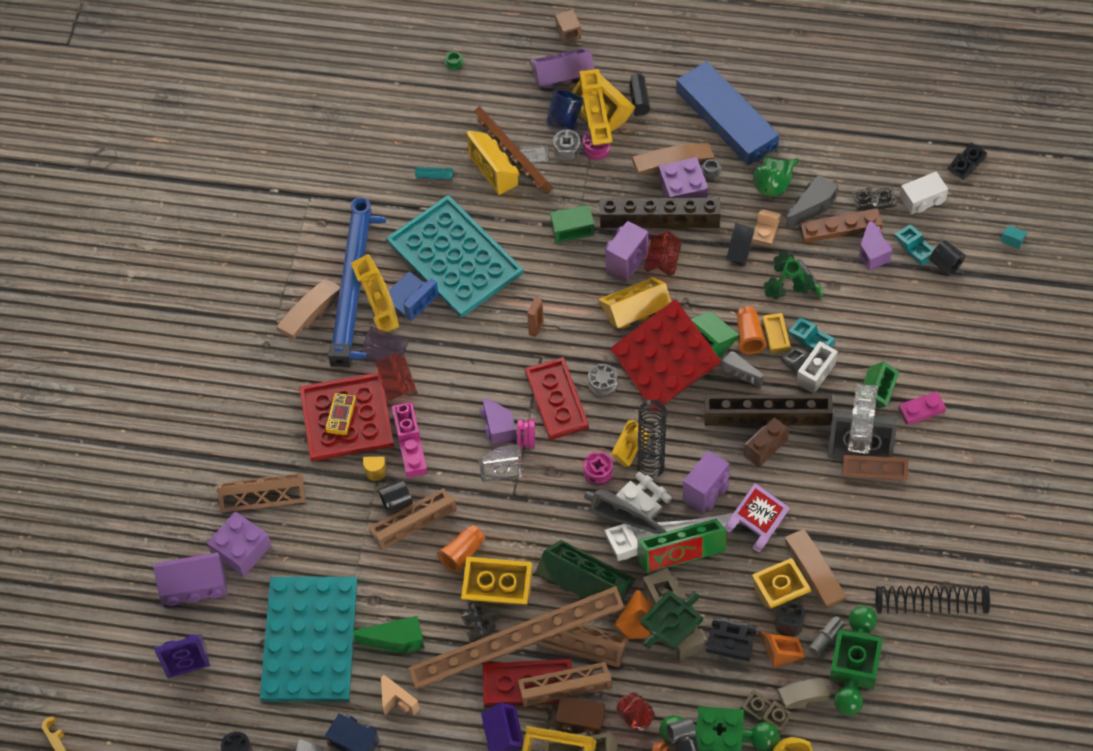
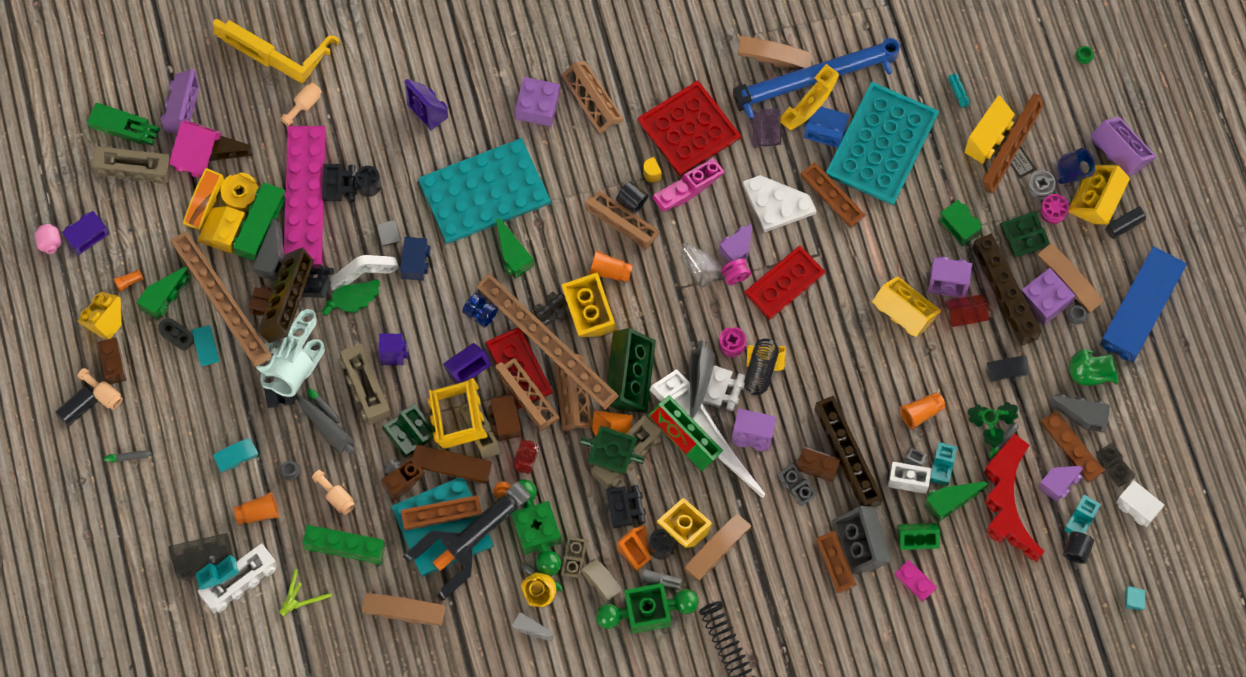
camera: 60 degrees right, 10 degrees up
medium lavender slope [153,552,228,606] -> none
tile [326,393,356,435] -> none
clear red panel [375,353,418,400] -> none
light nougat slope [381,675,420,715] -> none
dark orange tile [527,297,544,337] -> none
medium nougat brick [555,10,581,43] -> none
yellow slope [579,69,613,146] -> none
light grey wheel [588,364,617,397] -> none
red plate [610,299,722,412] -> none
slope [691,311,740,358] -> none
light grey slope [721,351,763,388] -> none
flag [724,483,790,553] -> none
light nougat slope [752,209,782,248] -> none
yellow tile [762,313,791,354] -> none
clear arch [848,384,878,454] -> none
black slope [947,142,987,180] -> none
none -> clear blue wheel [462,293,498,328]
none -> white plate [743,175,816,233]
none -> dark grey slope [776,463,817,506]
none -> dark orange plate [800,162,865,228]
none -> green slope [925,481,987,522]
none -> red arch [984,433,1045,562]
none -> dark green slope [1000,211,1050,258]

